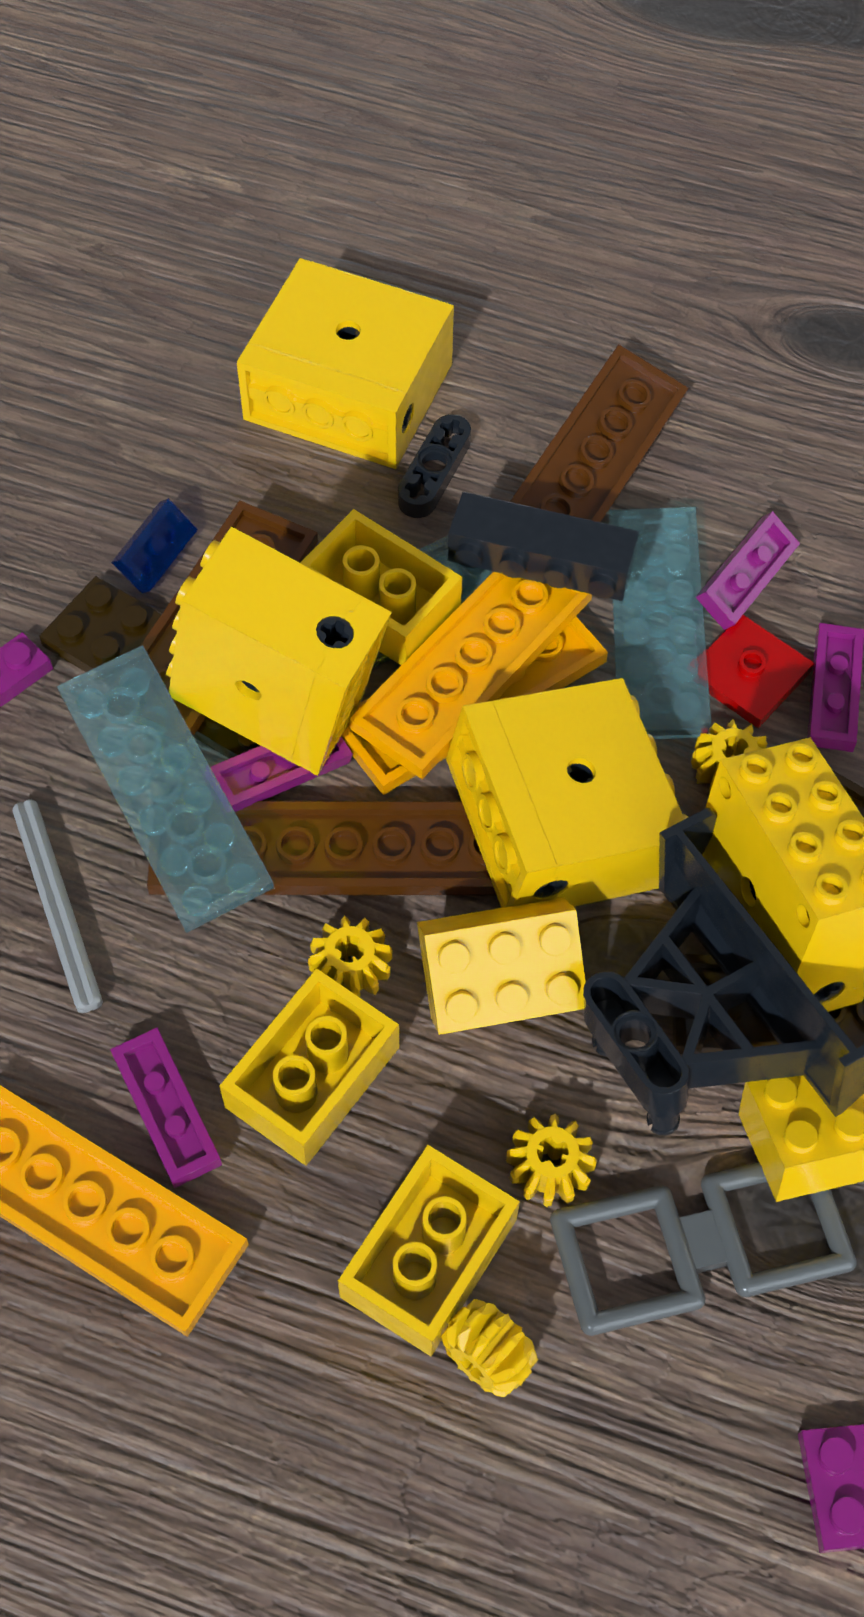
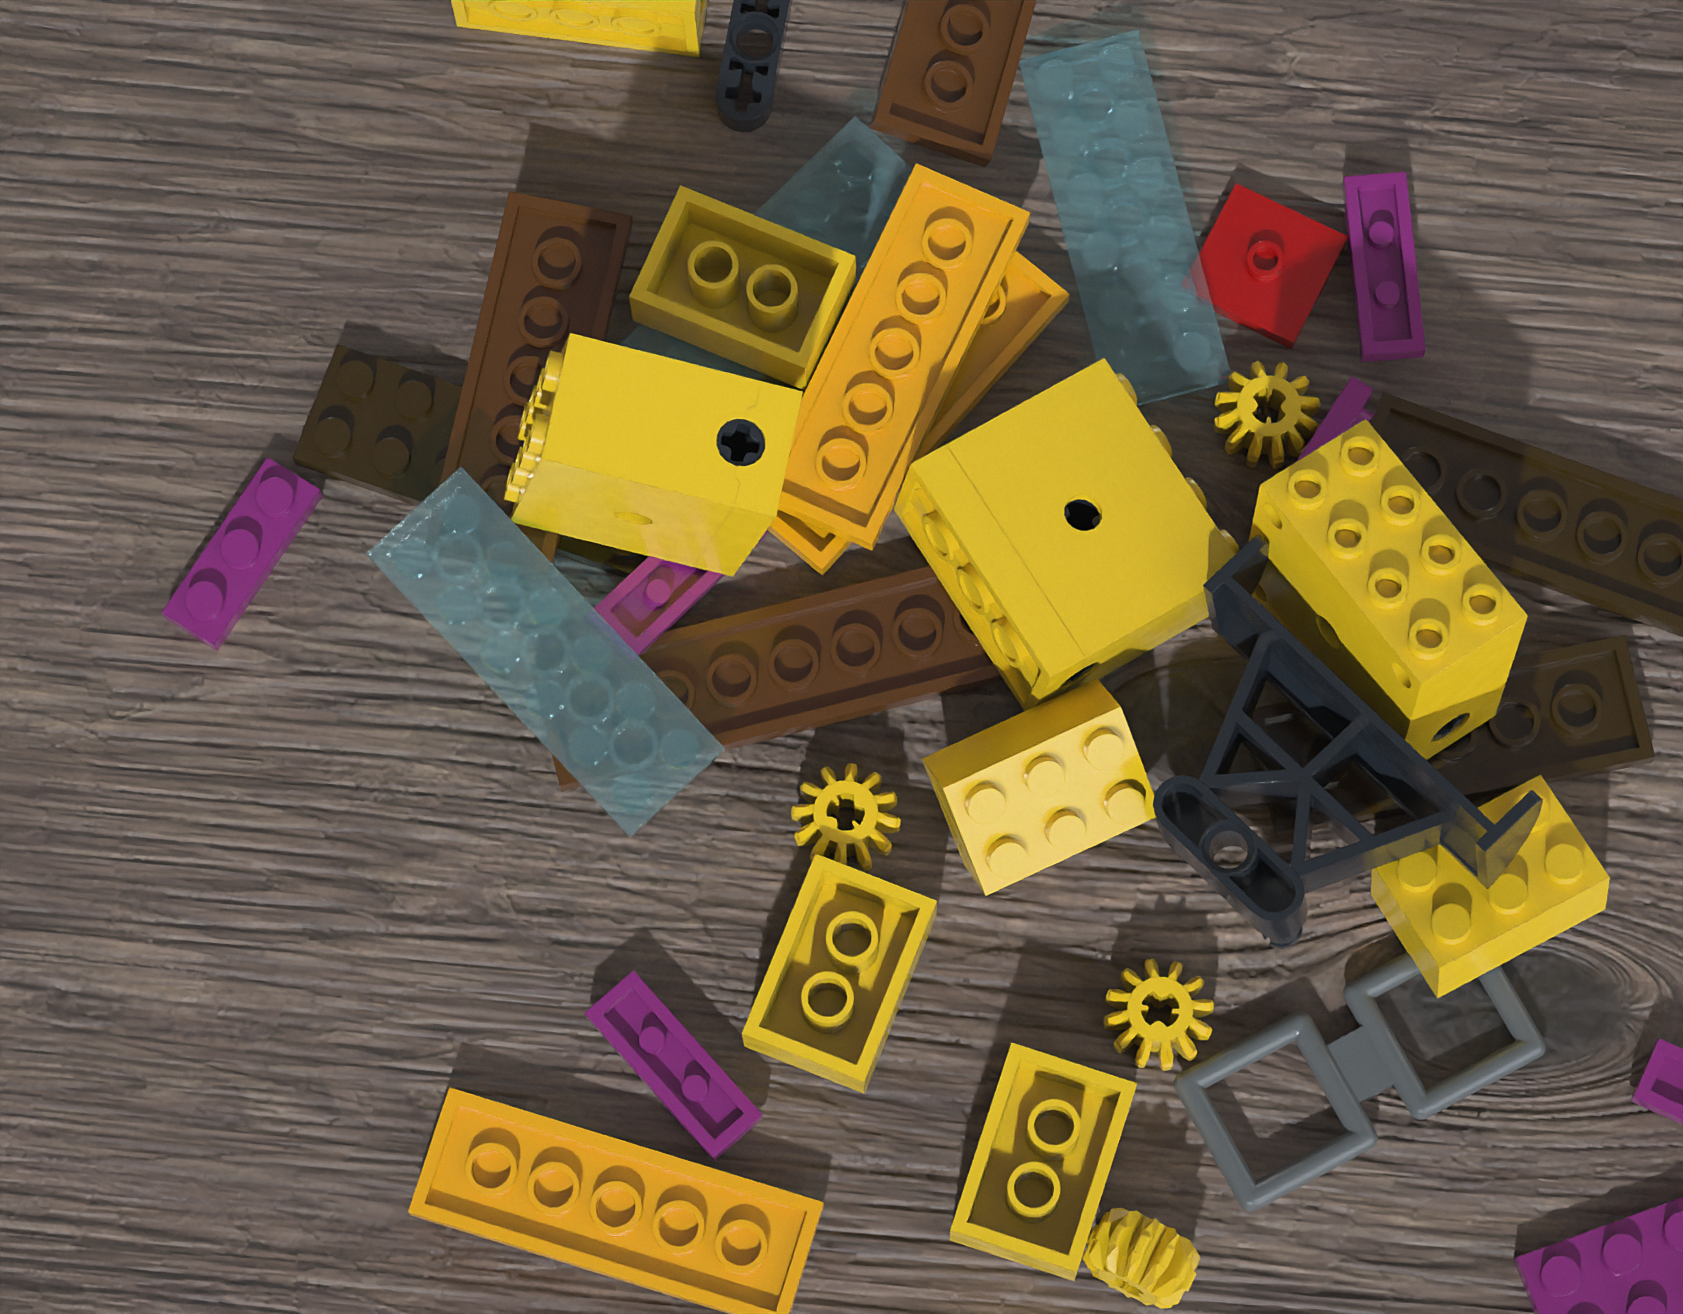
camera: 10 degrees left, 15 degrees up
light grey axle [12,799,103,1013] -> none
clear blue plate [111,498,198,593] -> none
black brick [448,492,640,601] -> none
magenta plate [695,511,800,630] -> none

